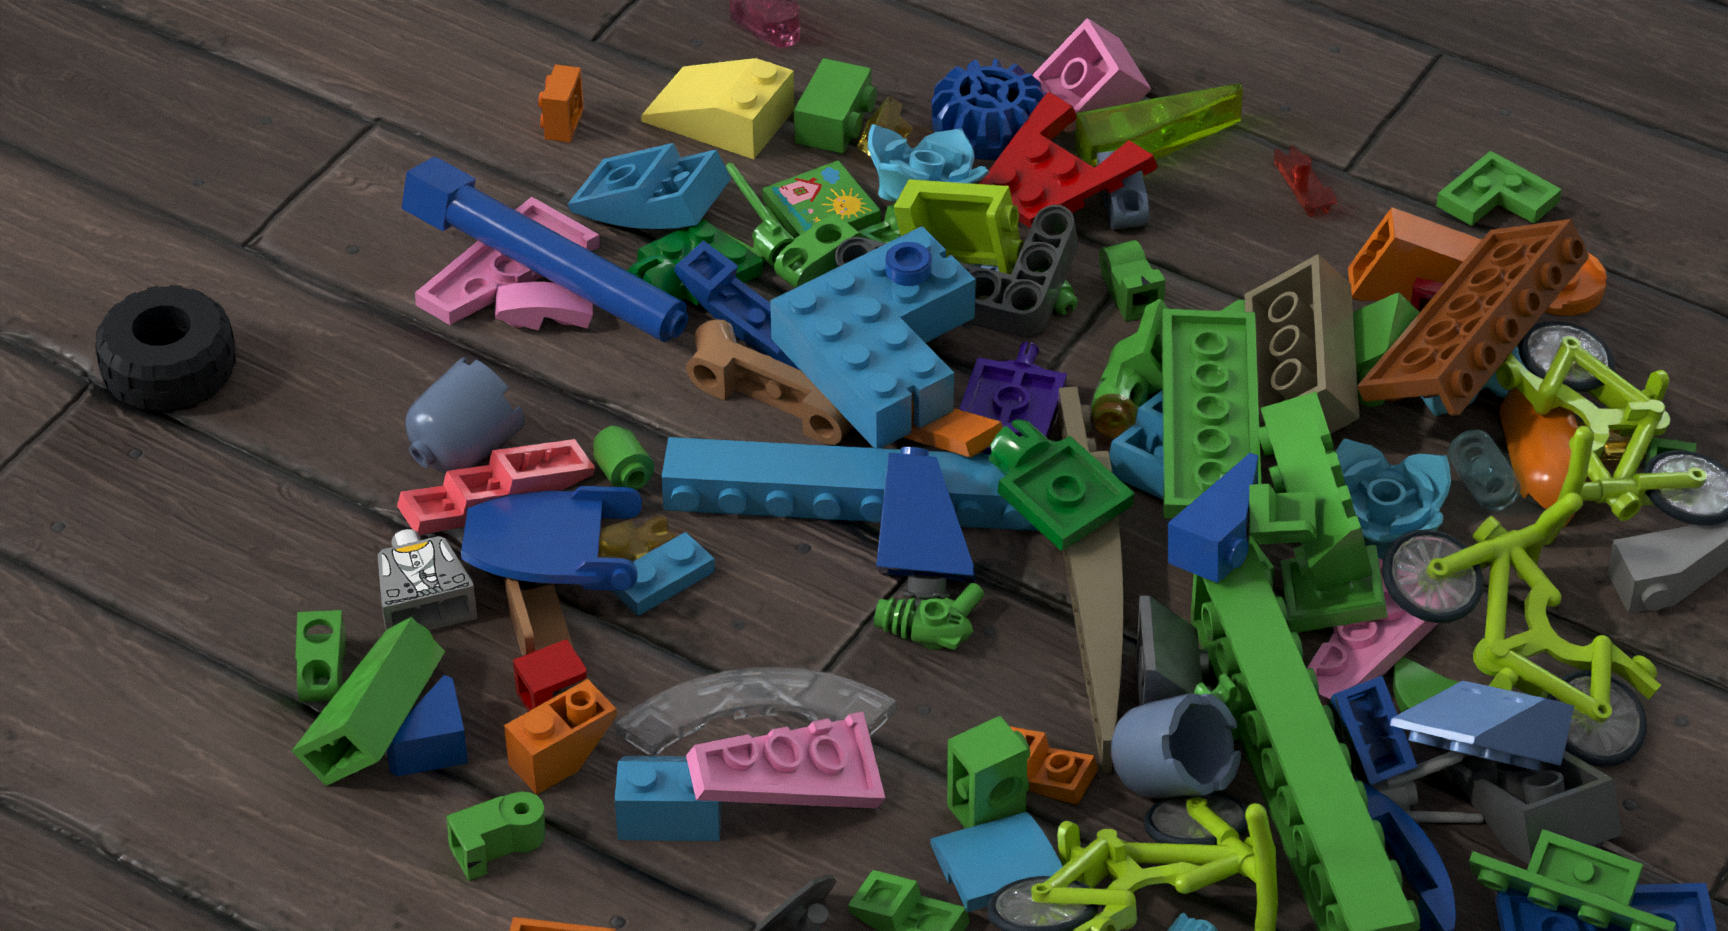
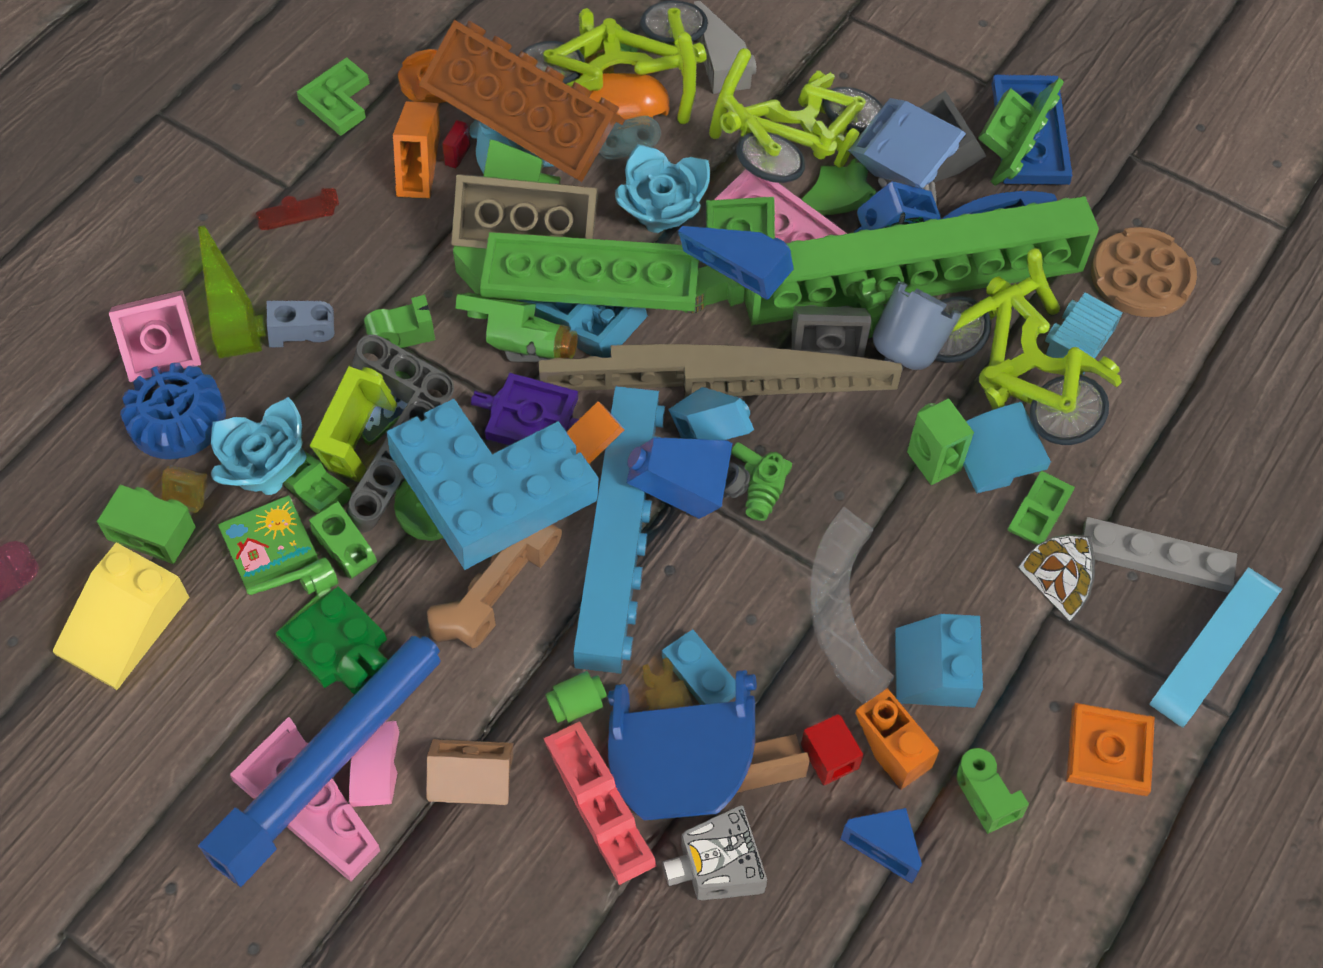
camera: 90 degrees left, 15 degrees up
bright green slope [291,617,445,786] -> none
bright green leg [295,610,347,702] -> none
sand blue cylinder [405,357,525,474] -> none
orange piece [538,64,584,143] -> none
dark azure slope [567,143,731,229] -> none
blue slope [674,240,800,370] -> none
bright pink wing [686,712,886,809] -> none
blue tile [885,242,932,286] -> none
red wing [979,92,1158,228] -> none
green plate [989,419,1135,551] -> none
orange slope [1010,726,1098,805] -> none
bright green panel [1249,484,1317,544] -> none
bright green wedge [1257,392,1373,591] -> none
none -> panel [427,739,513,805]
none -> dark azure slope [668,387,754,440]

